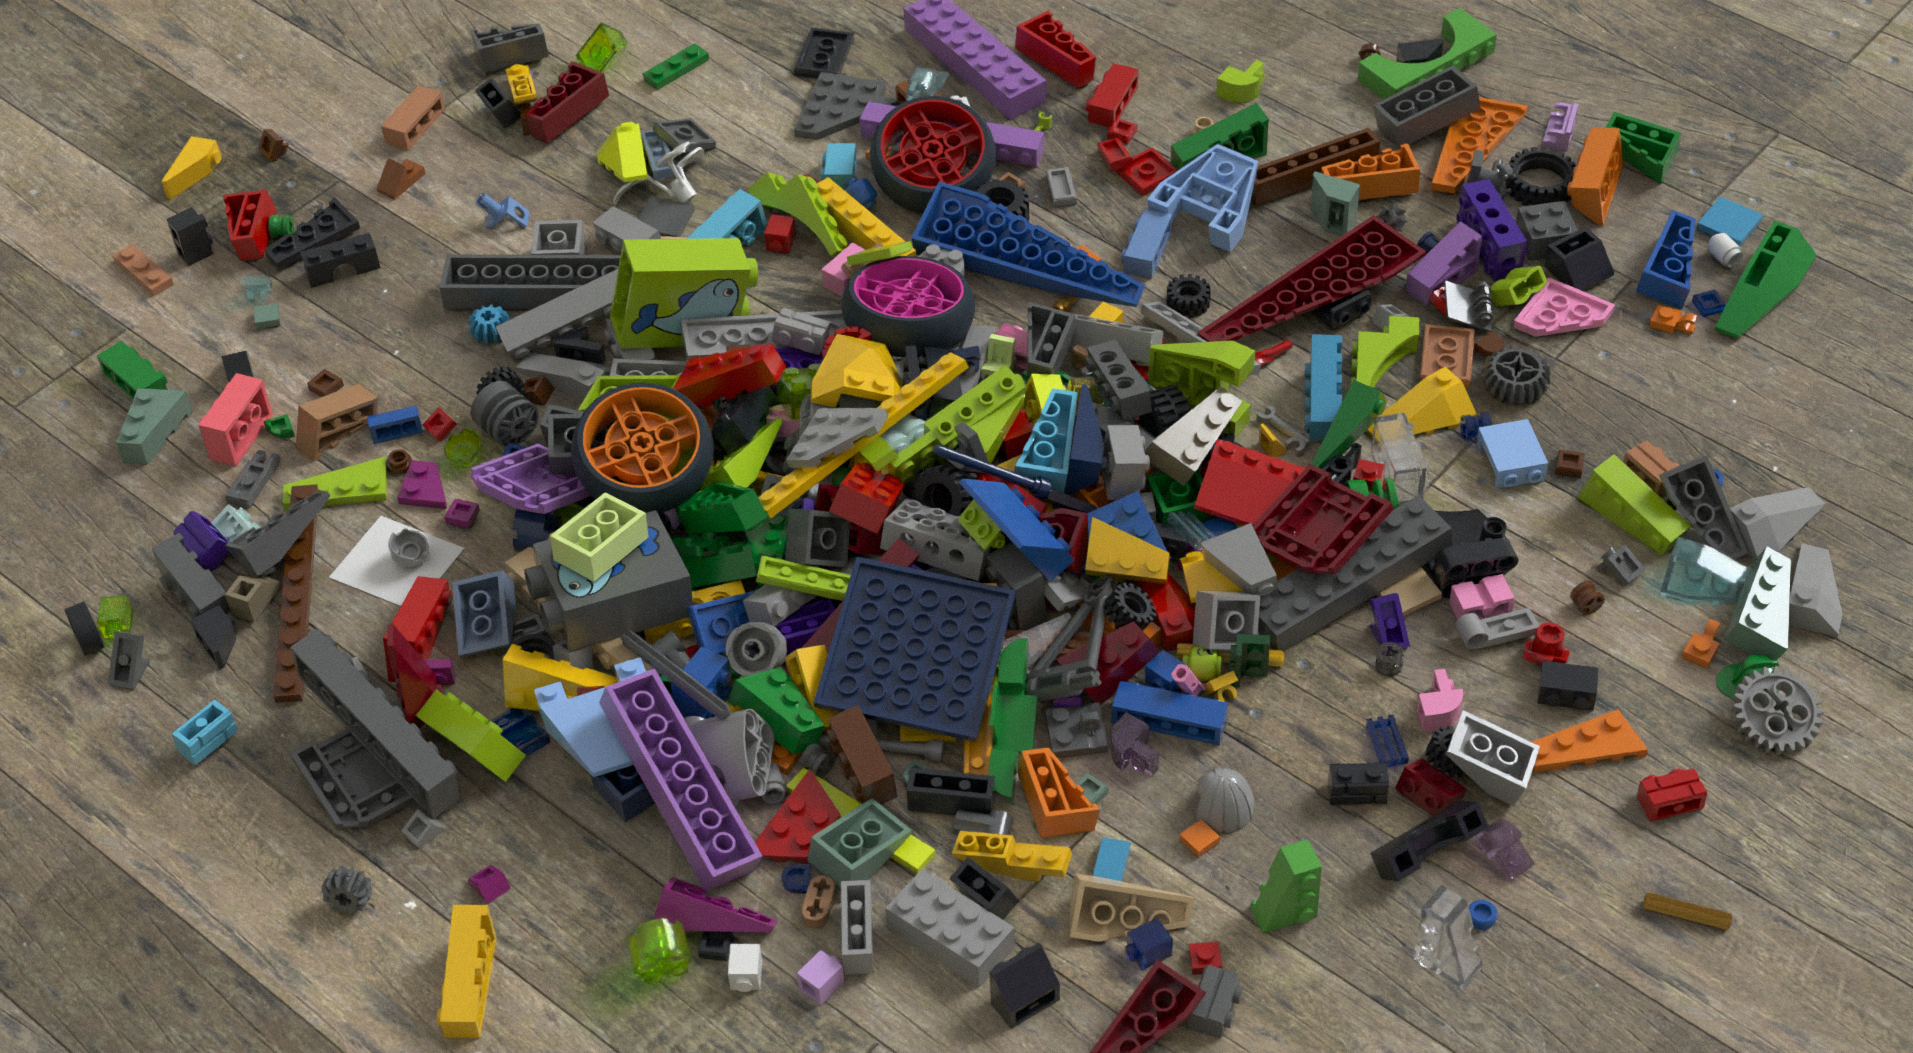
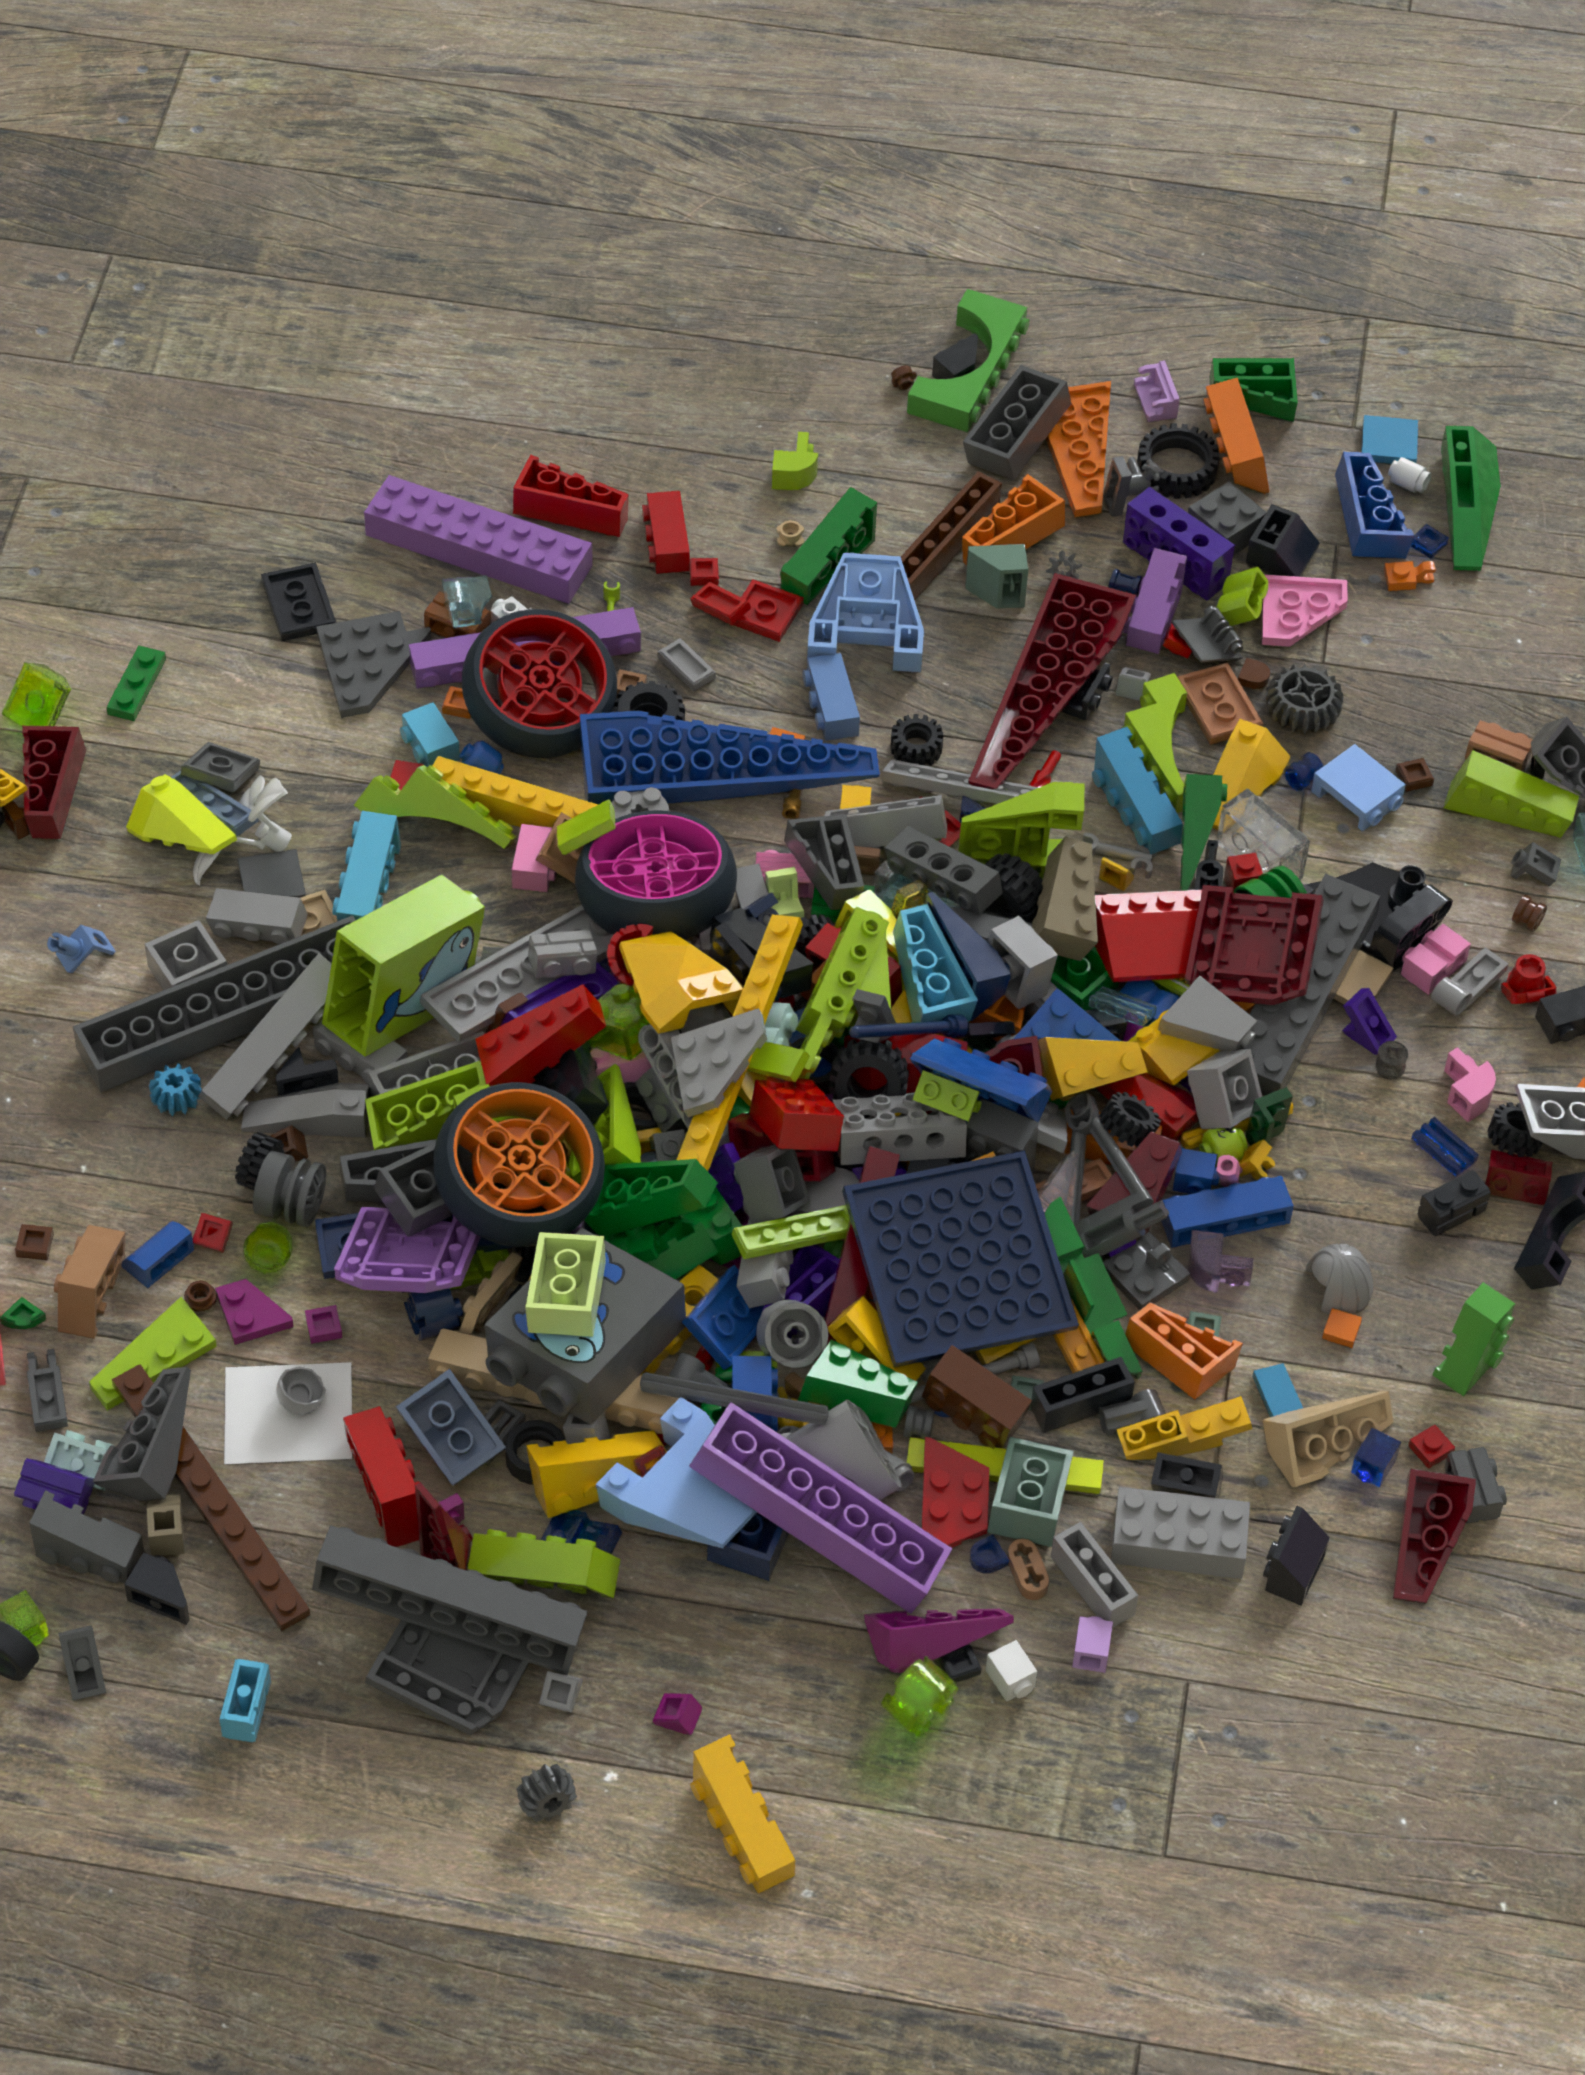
camera: 35 degrees left, 5 degrees up
red brick [764,214,796,254] -> none

